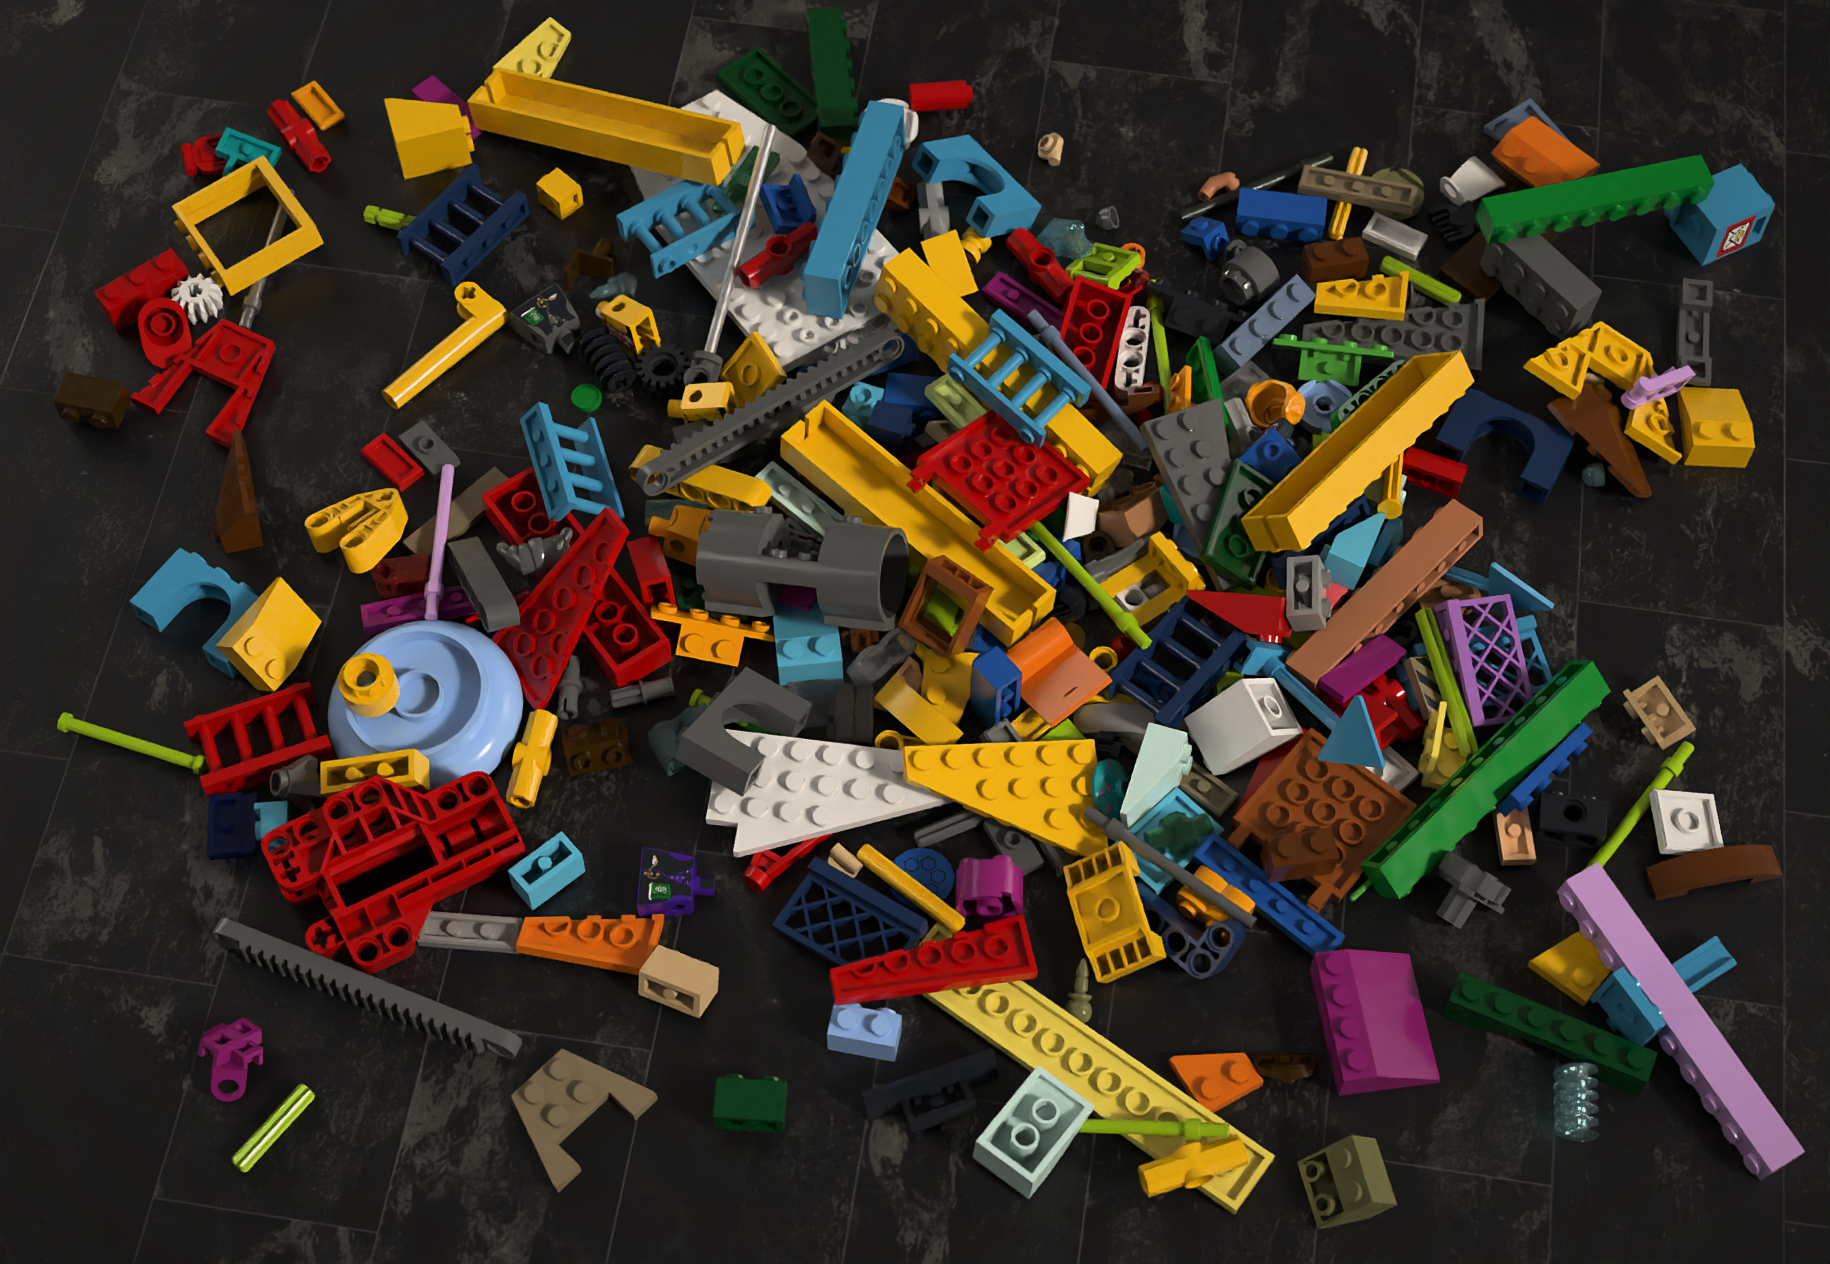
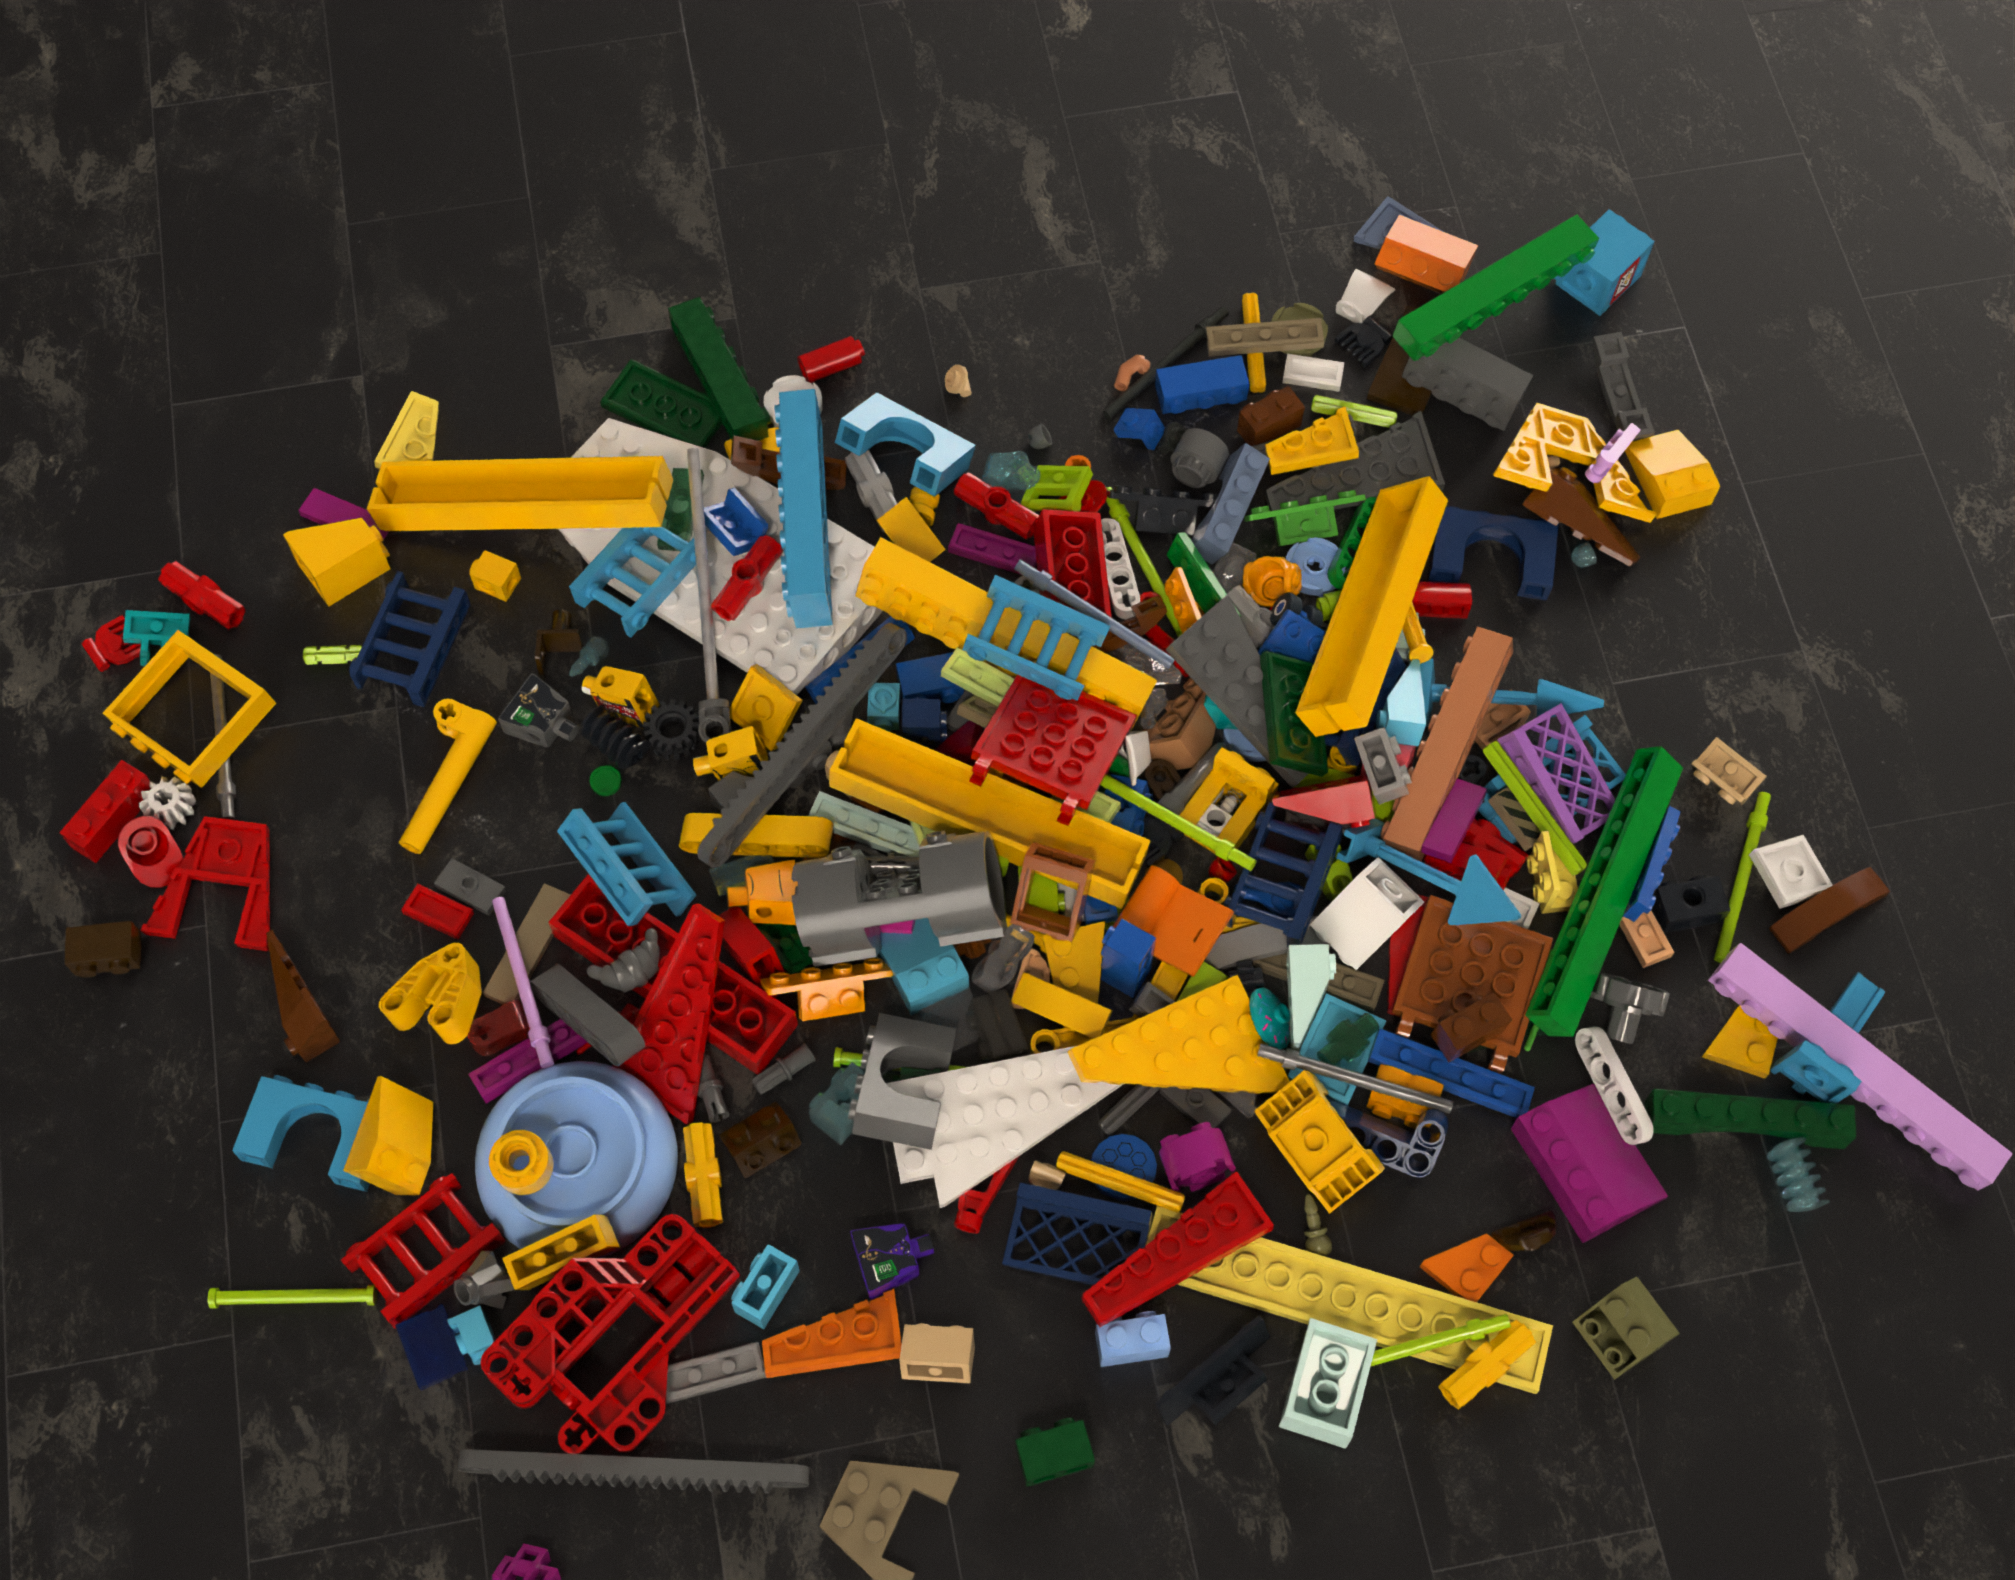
camera: 20 degrees left, 5 degrees up
light orange tile [291,80,345,131] -> none
none -> white beam [1575,1026,1653,1145]

